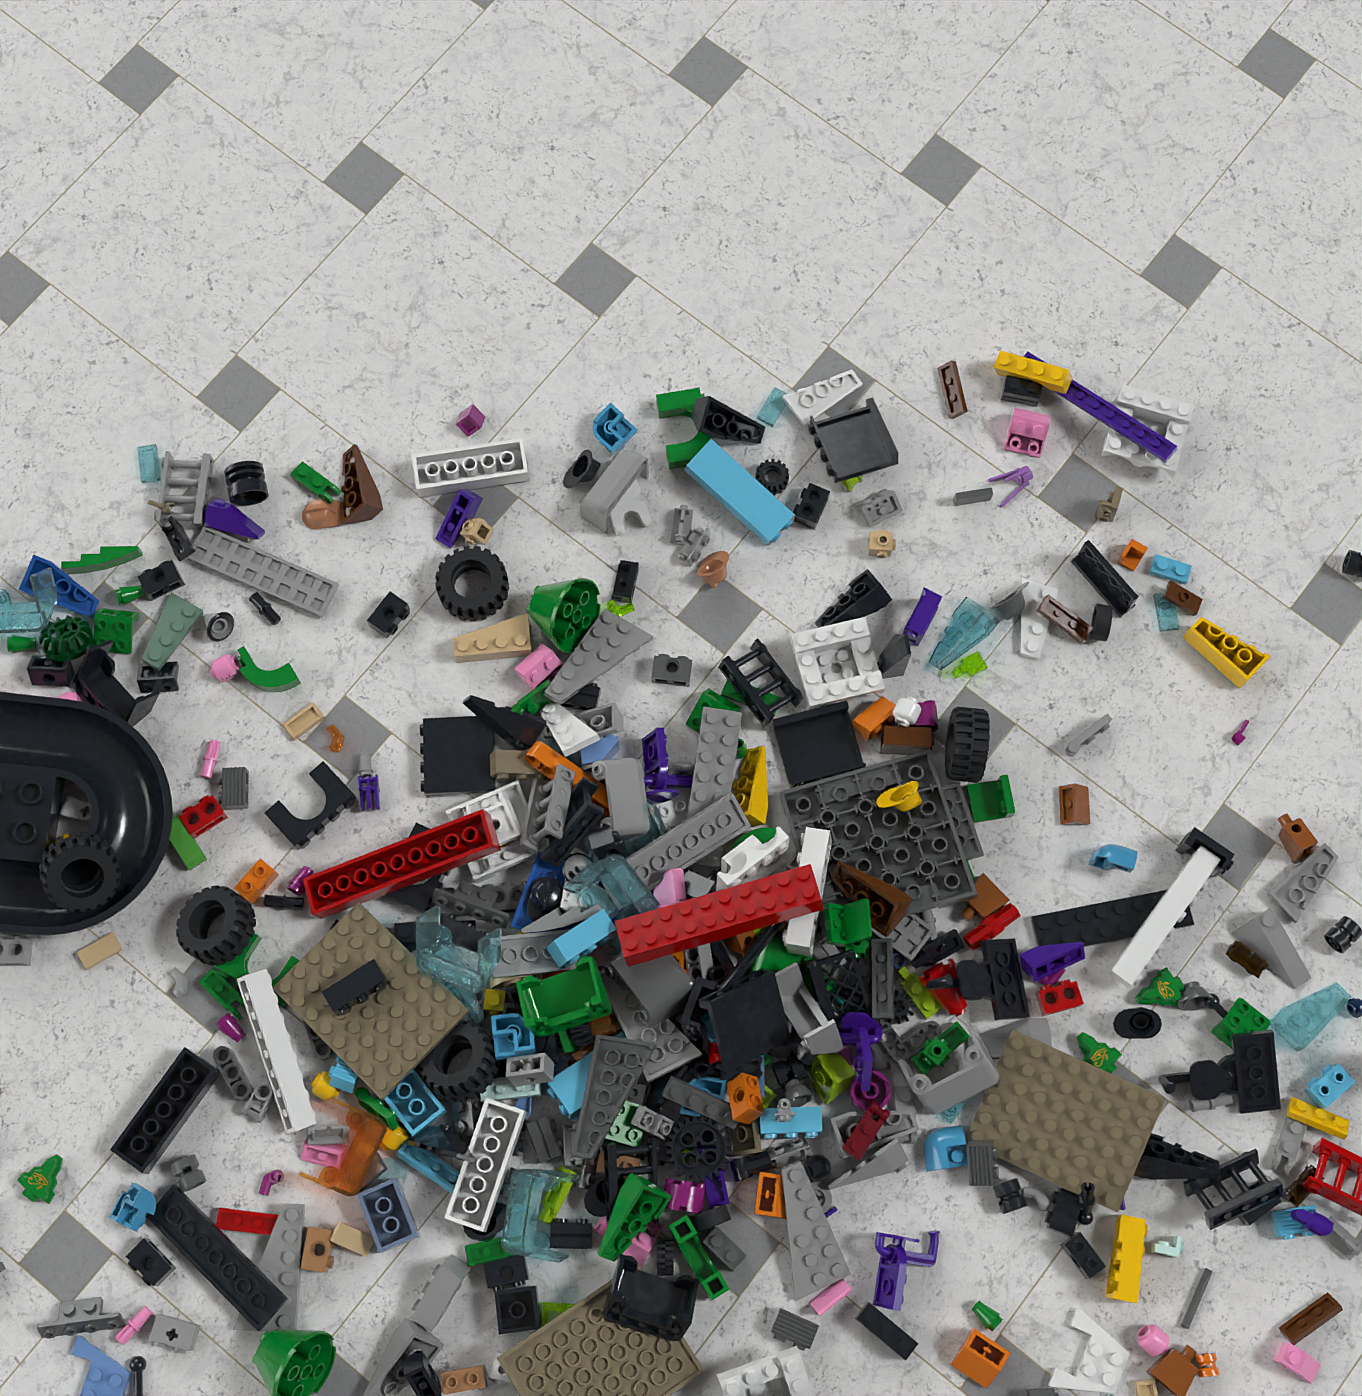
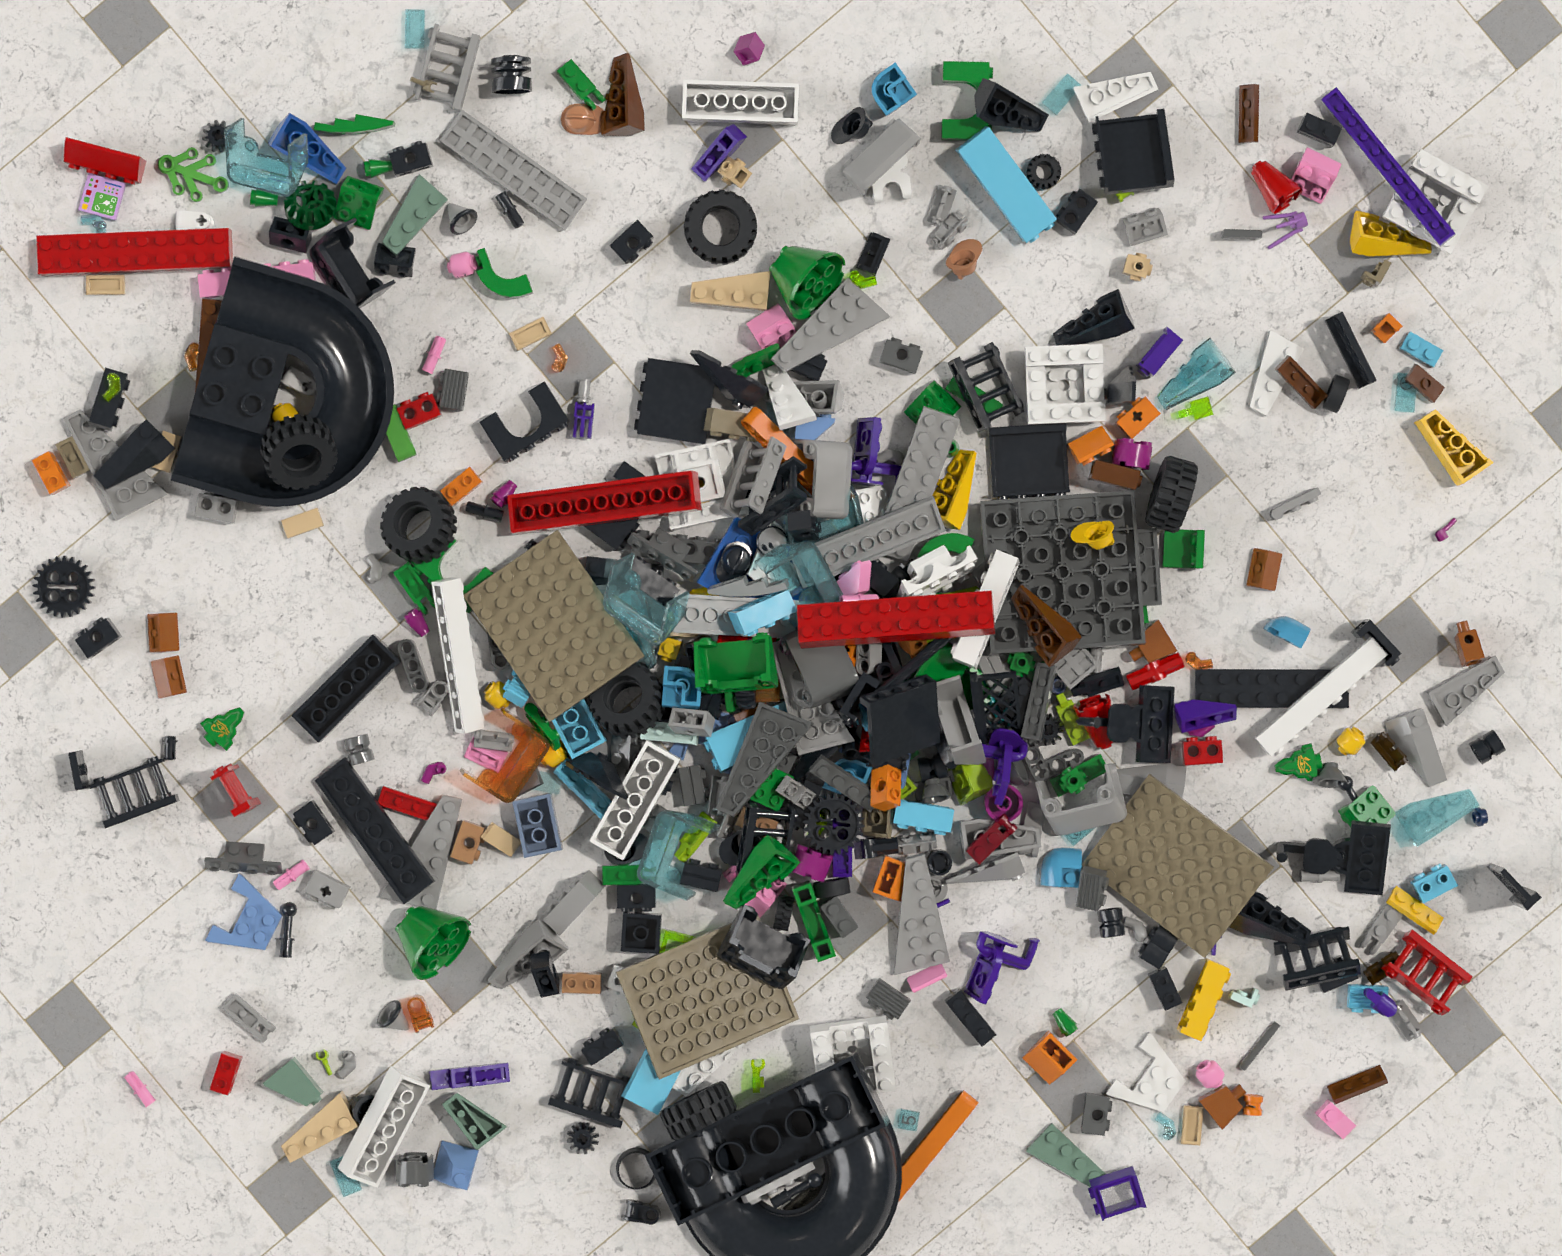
camera: 15 degrees right, 15 degrees up
dark azure brick [109,1183,156,1232] -> none
black hinge [160,516,195,562] -> none
dark purple slope [205,499,265,540] -> none
black brick [322,959,390,1016] -> none
light grey hinge [773,1098,796,1122] -> none
green bracket [823,898,872,947] -> none
white head [892,696,921,727] -> none
dark grey piece [991,582,1029,620] -> none
yellow arch [993,350,1073,394] -> none
green rock [1077,1032,1122,1073] -> none
black pin [1078,1182,1095,1225] -> none
black piece [1113,1007,1162,1039] -> none
none -> red fence [210,763,261,817]
none -> orange brick [1116,396,1161,439]
none -> clear orange arm [1185,652,1213,670]
none -> red cone [1251,160,1303,214]
none -> yellow head [1337,726,1365,756]
none -> yellow wedge [1350,211,1432,256]

